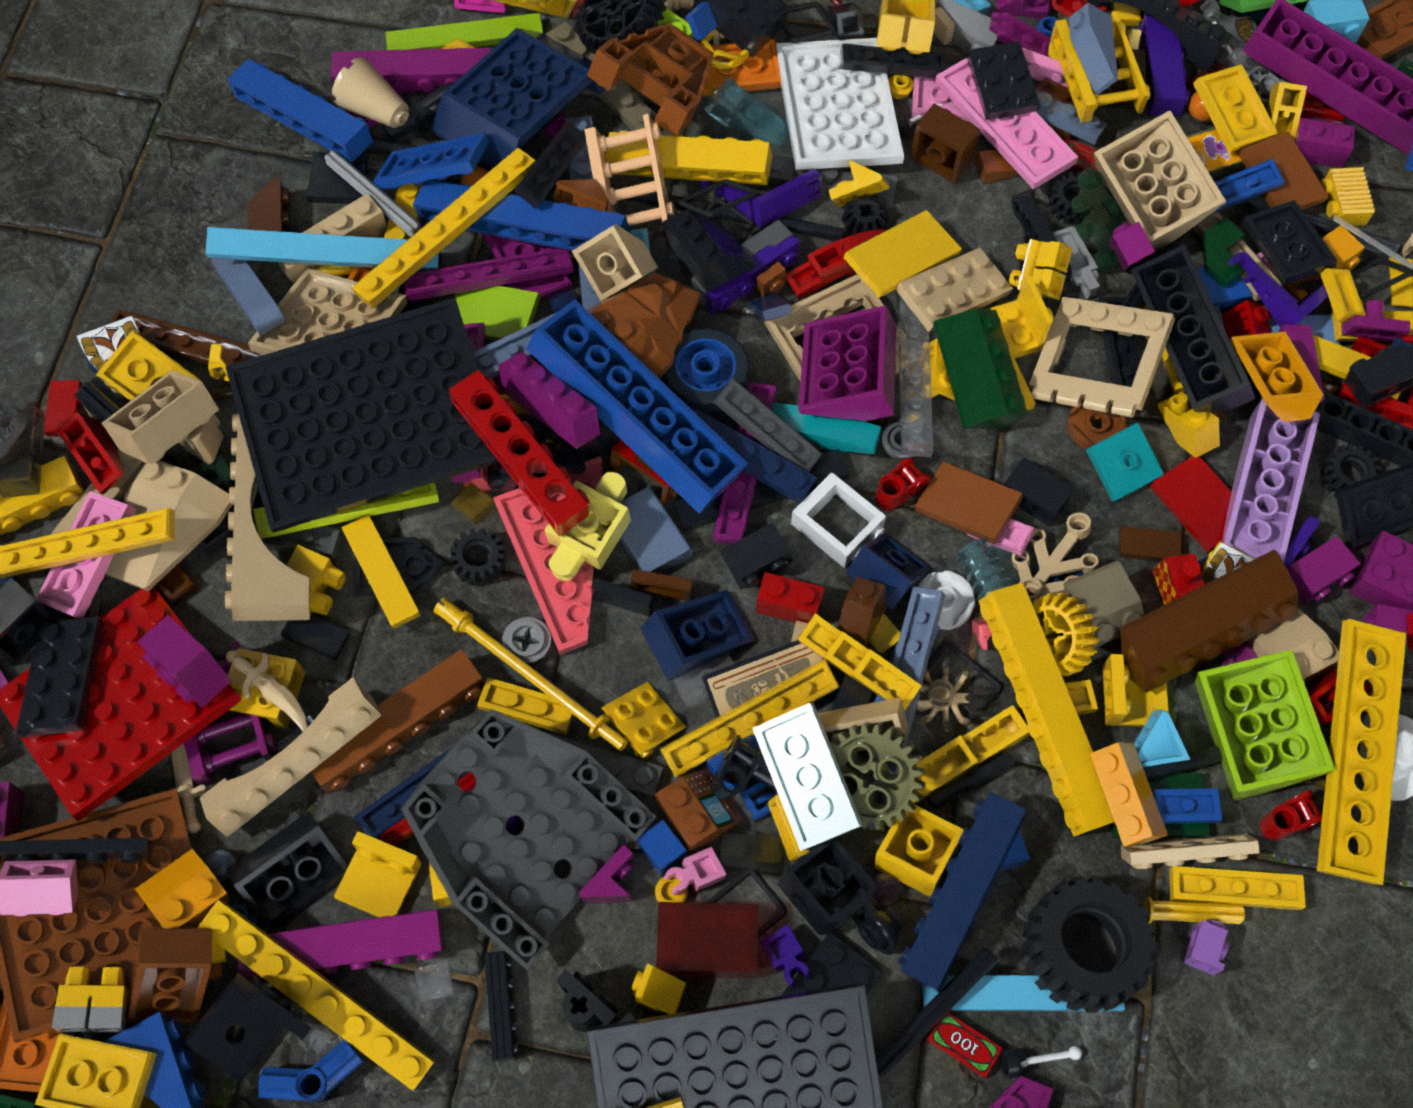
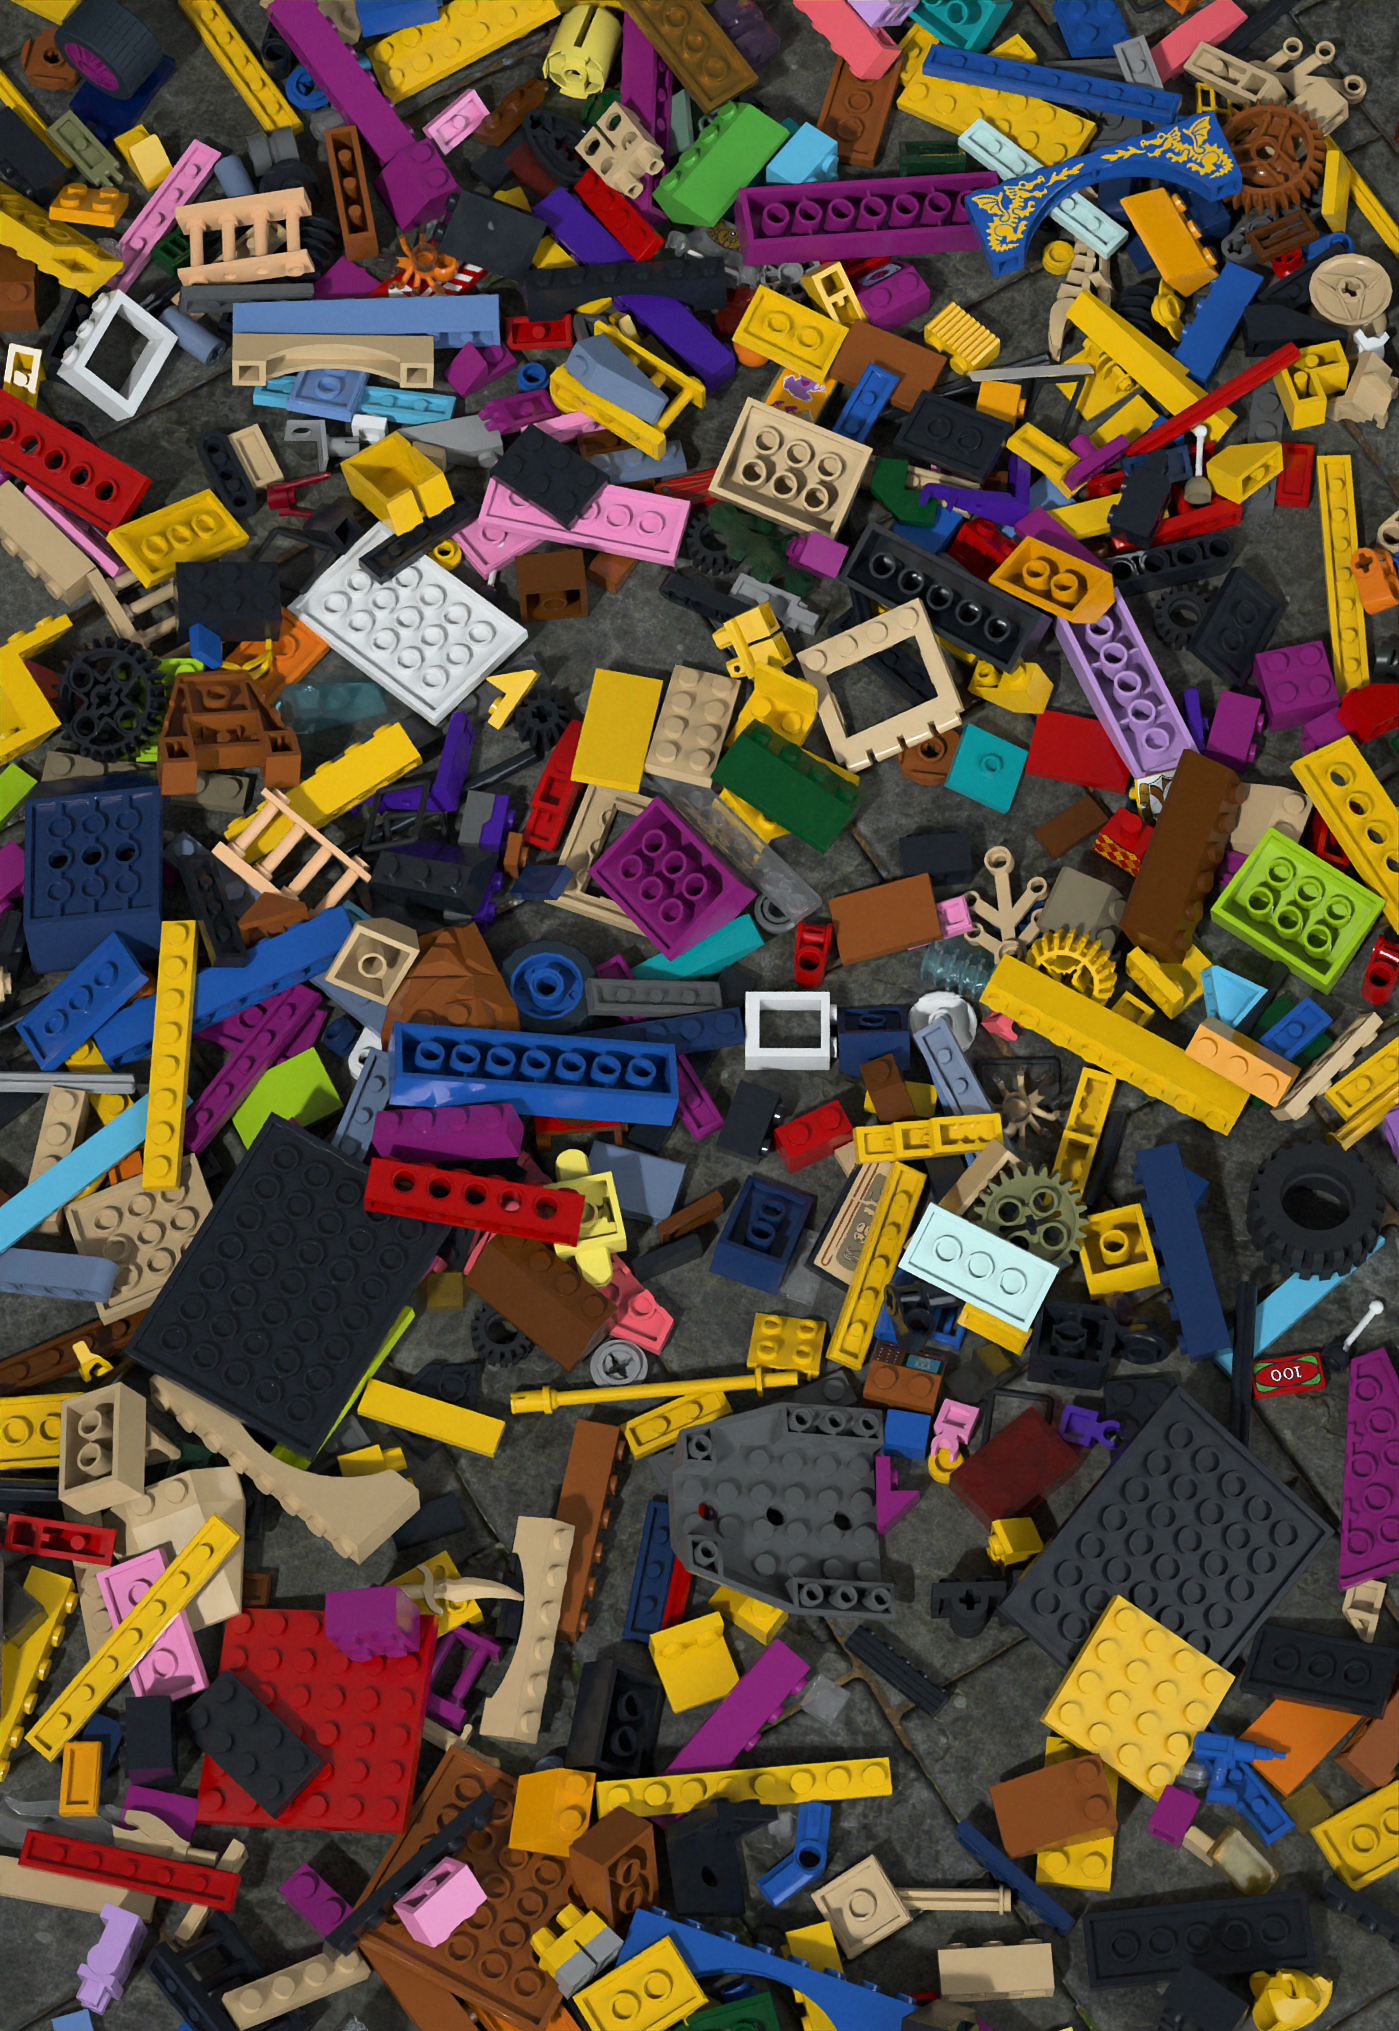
camera: 40 degrees left, 0 degrees up
none -> reddish brown slope [464,1234,619,1373]

